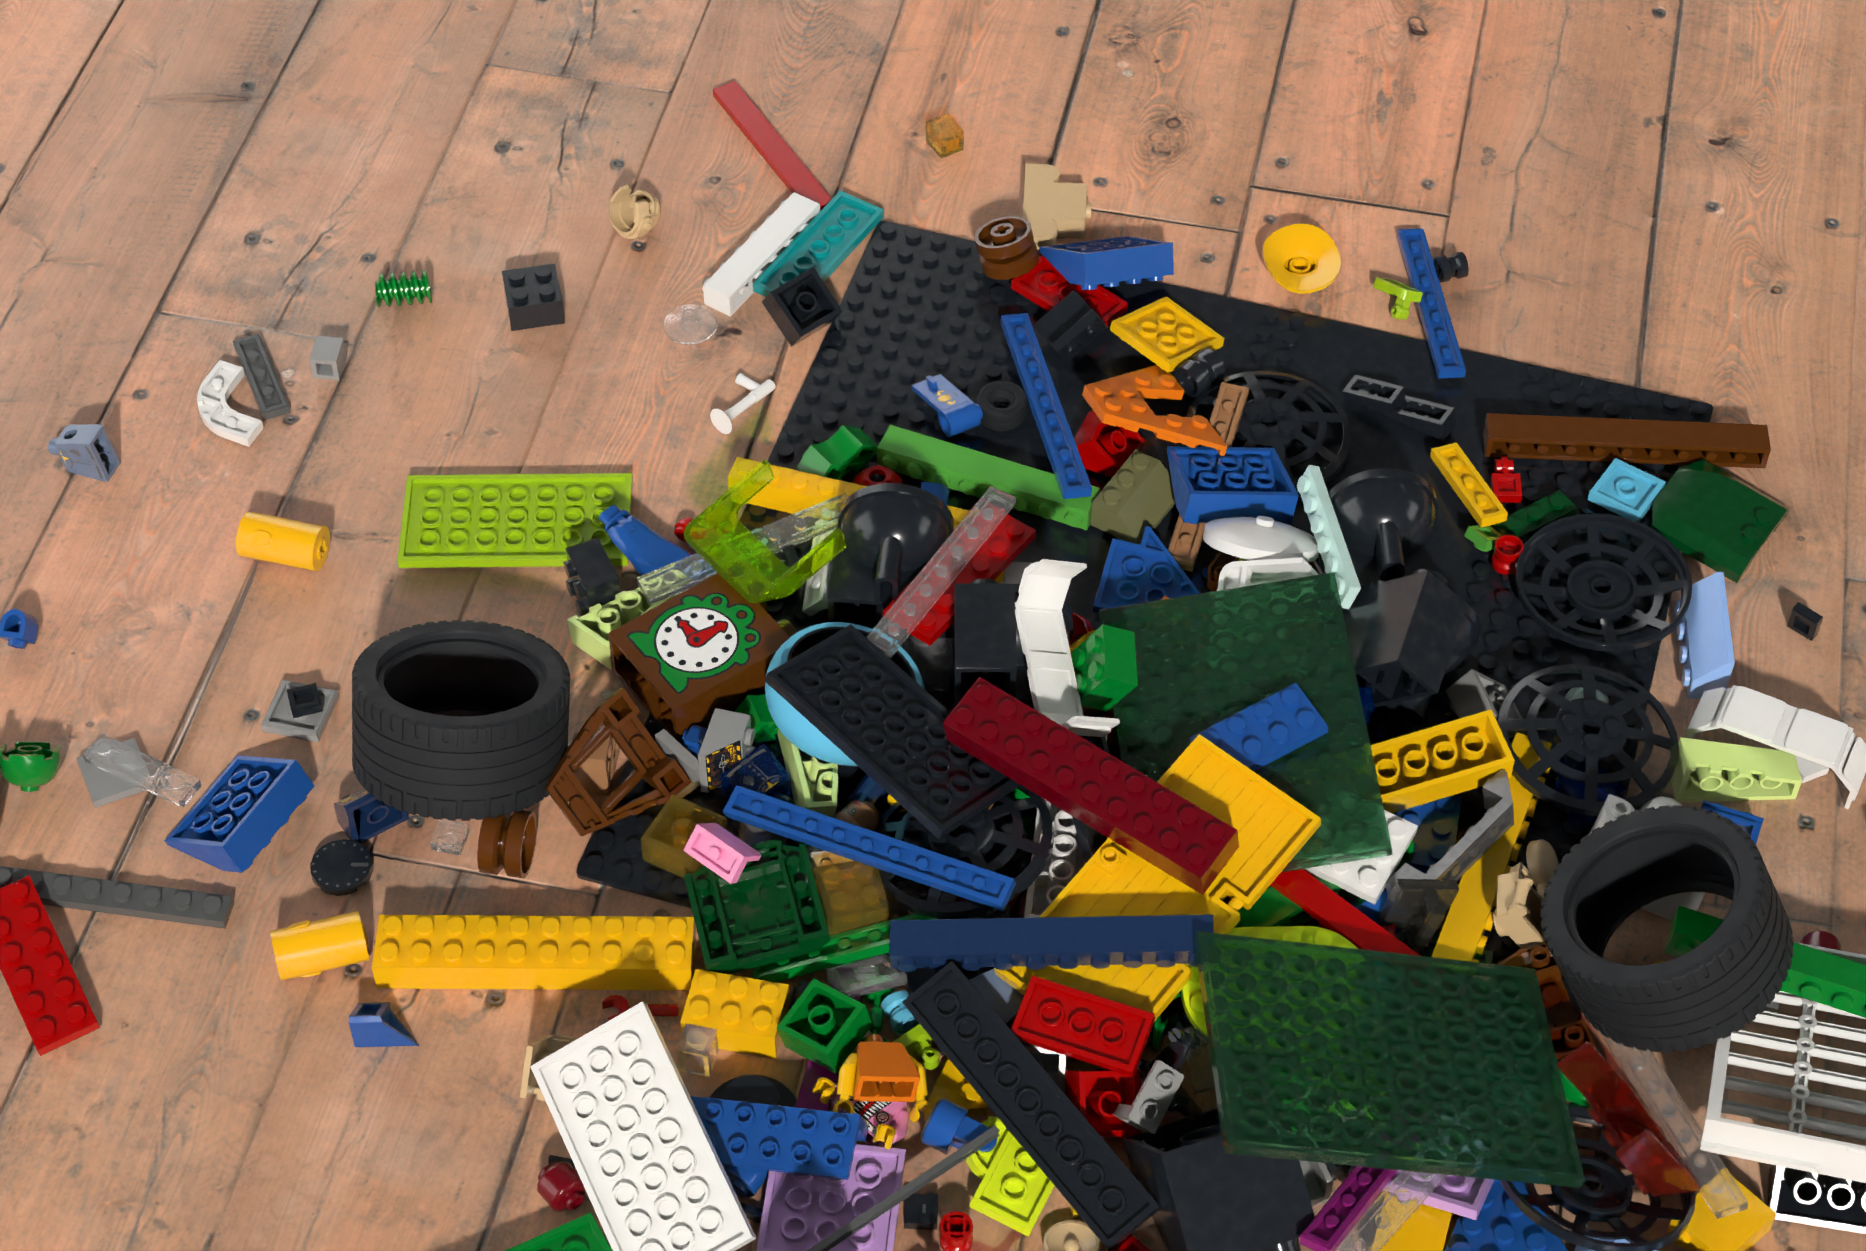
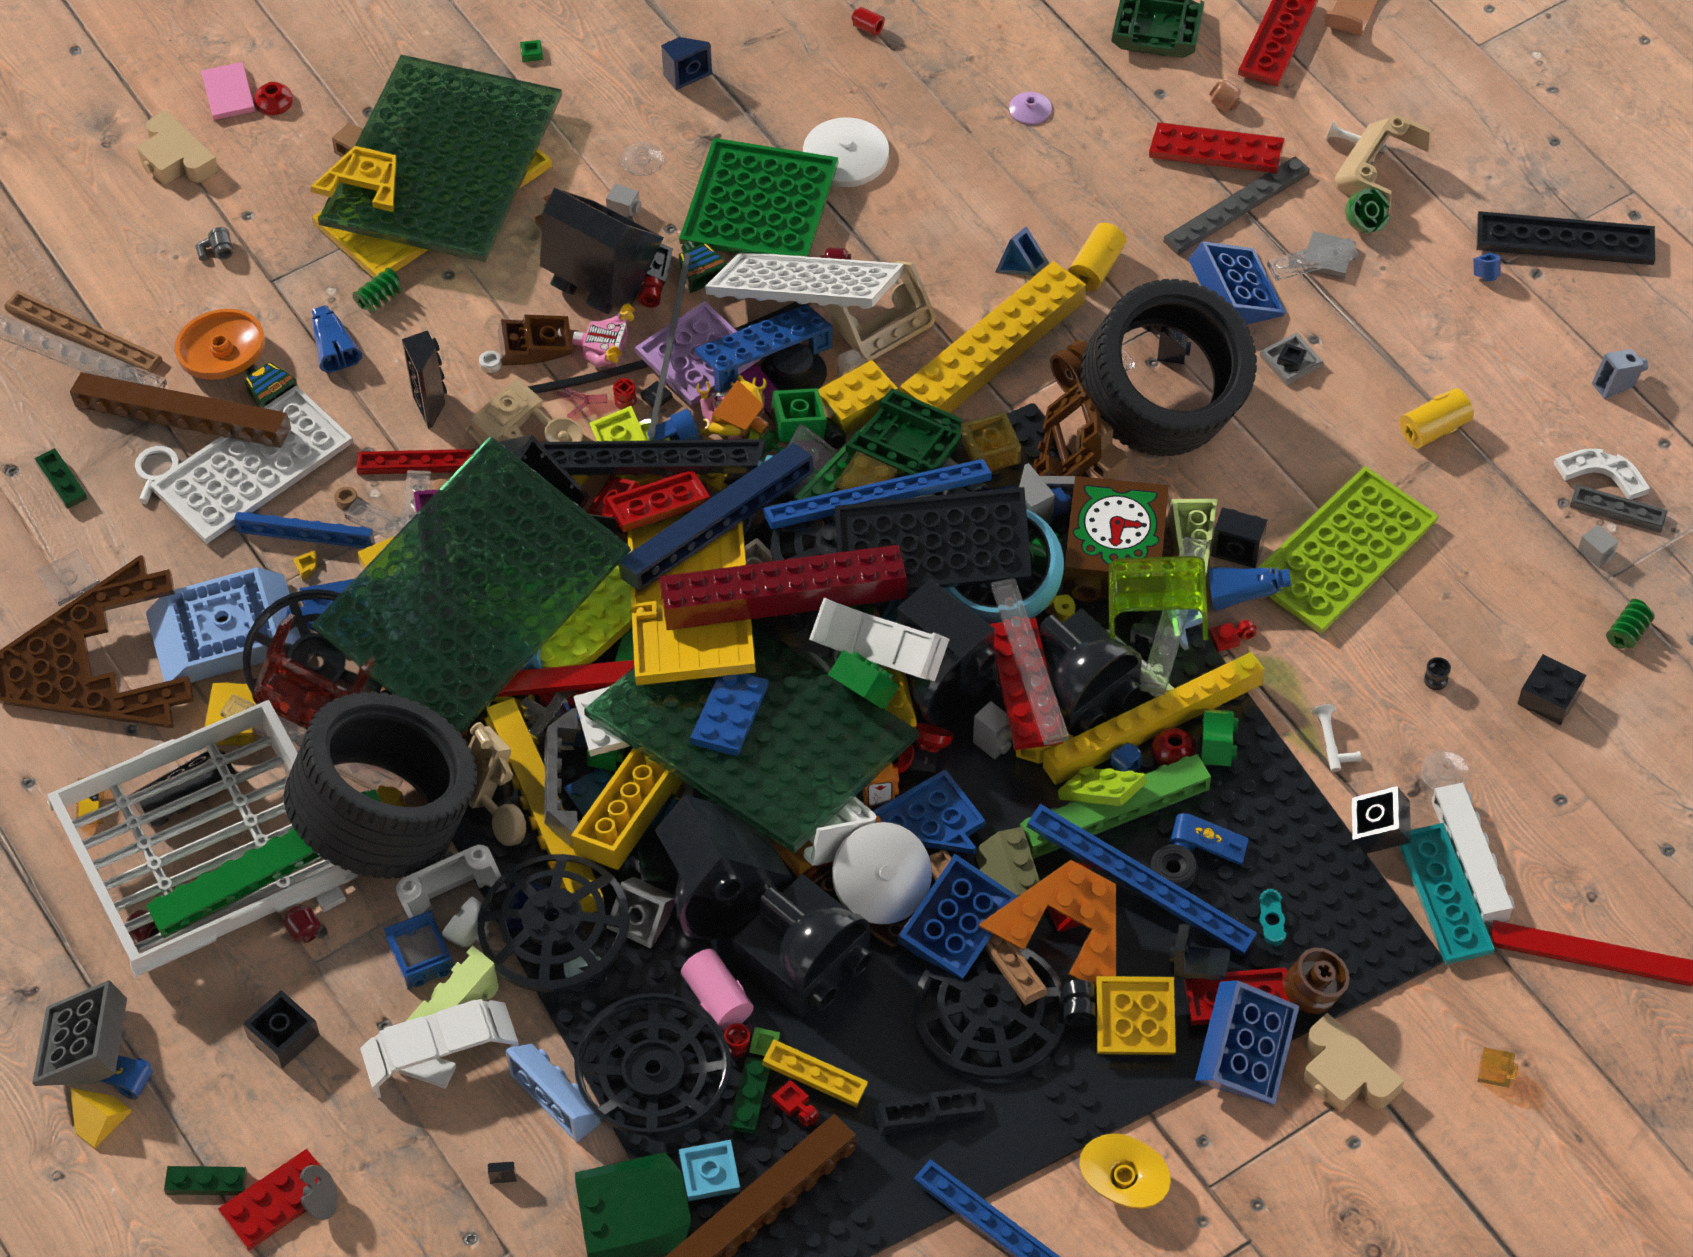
camera: 135 degrees right, 5 degrees up
red piece [602,995,679,1021] -> none
tan helmet [609,184,661,240] -> none
bright pink panel [683,823,762,884] -> none
light grey bracket [1113,1060,1184,1134] -> none
light aqua plate [1297,465,1361,609] -> none
lime piece [1373,277,1423,320] -> none
none -> bright pink piece [681,949,754,1031]
none -> lavender dish [1009,92,1052,125]
none -> lime plate [1058,766,1147,806]
none -> teal piece [1259,889,1287,946]
none -> black wheel [1424,657,1451,690]

